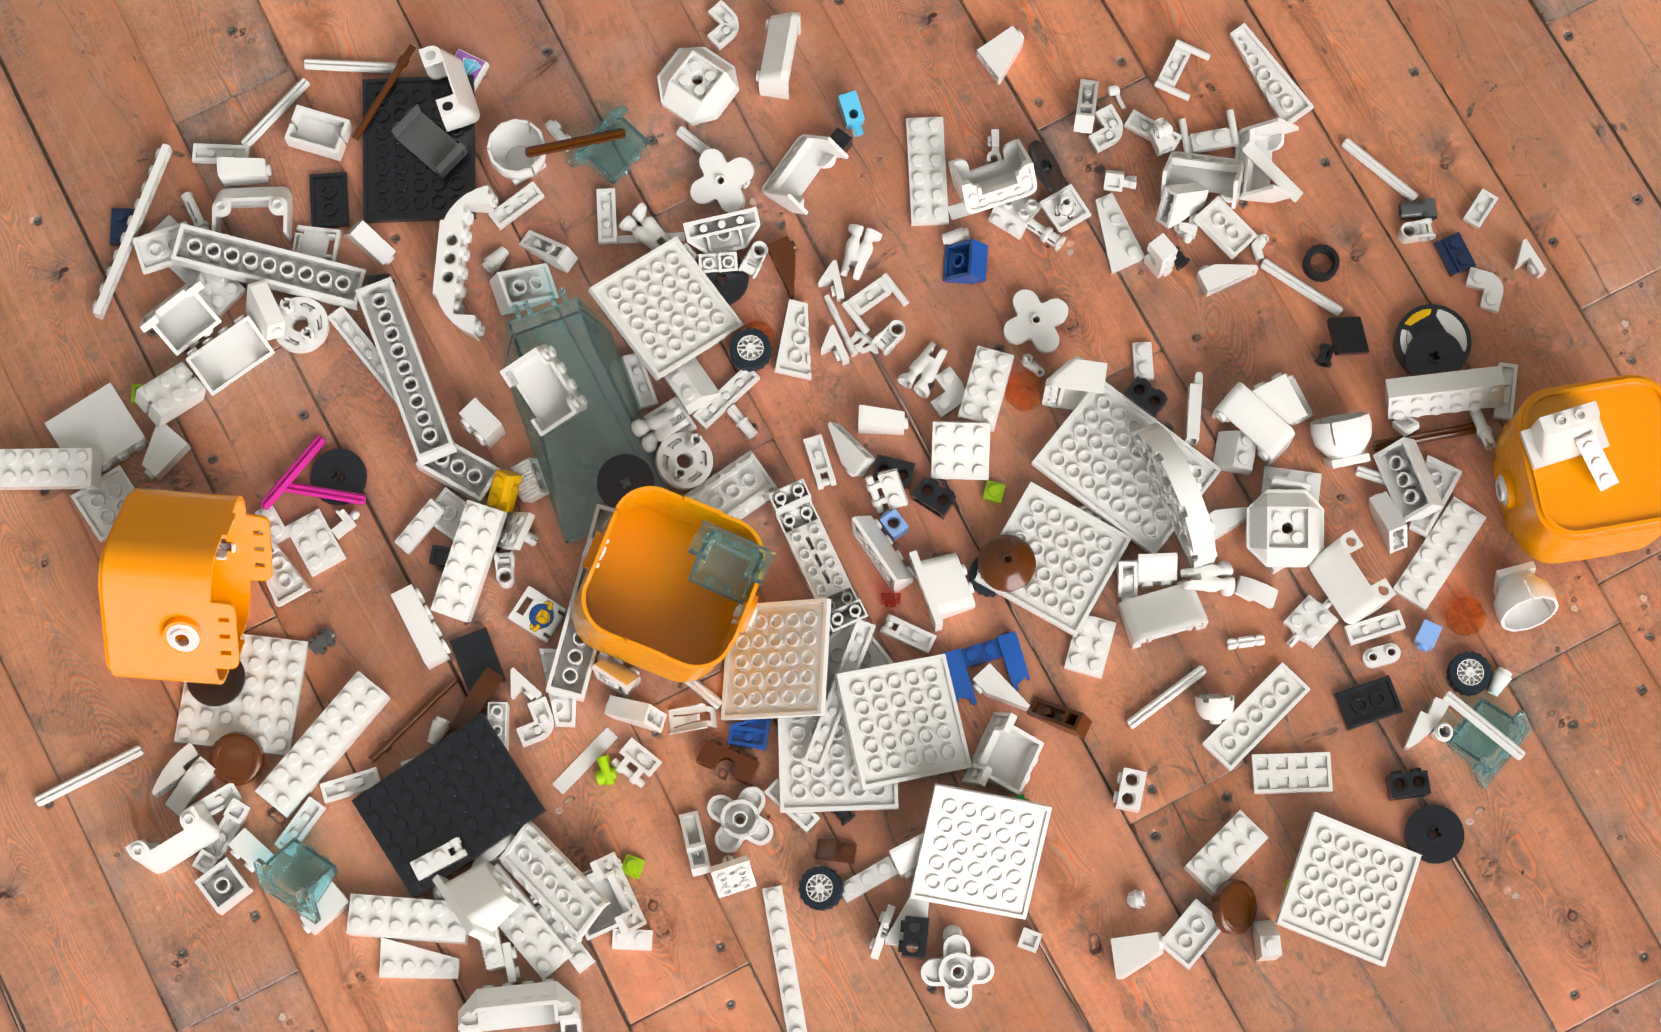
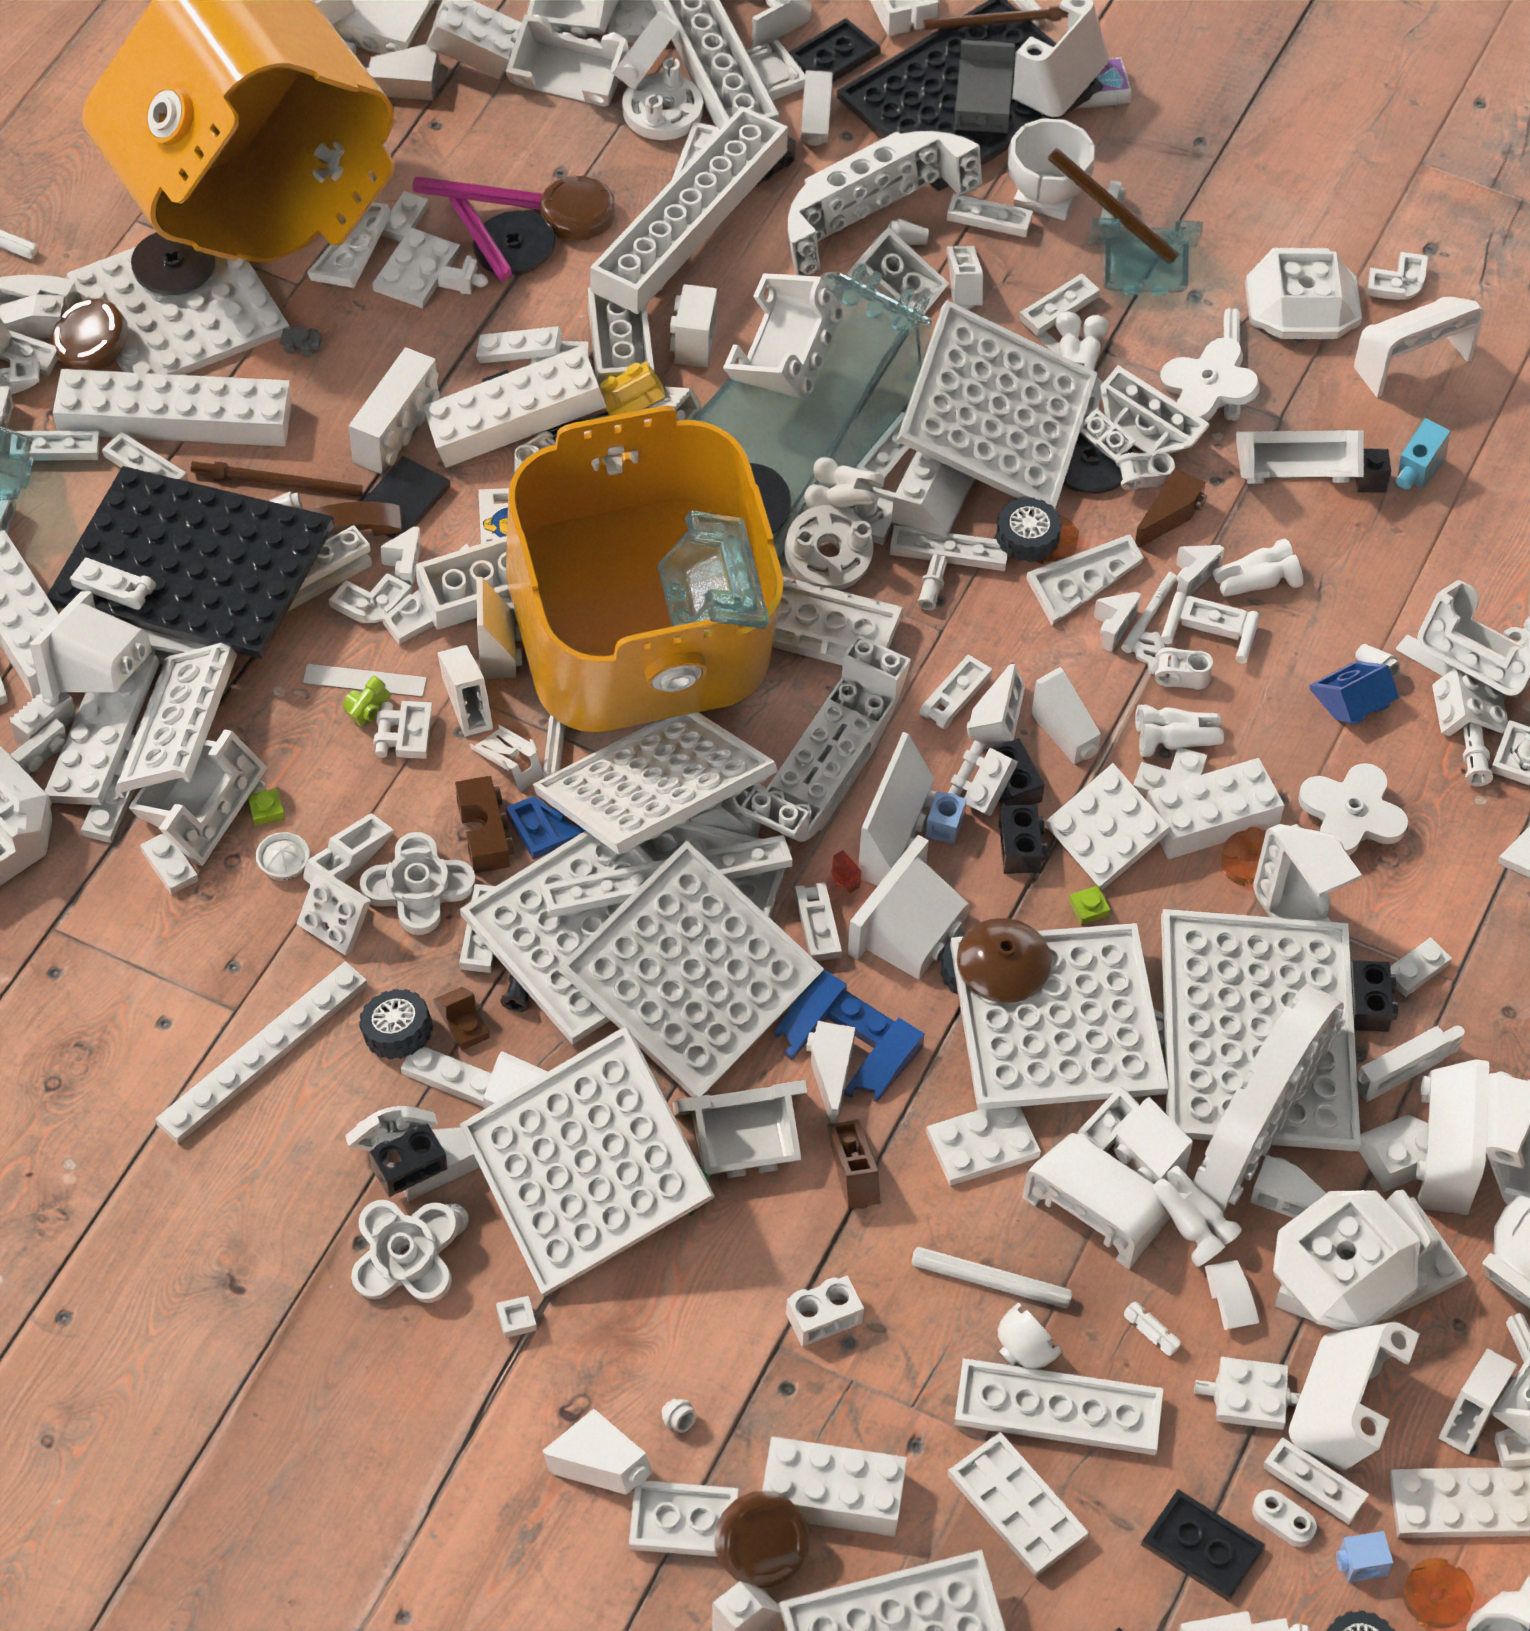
camera: 50 degrees right, 20 degrees down
white plate [906,117,949,226] -> none
none -> white hat [256,832,310,881]
none -> reddish brown piece [540,176,615,240]

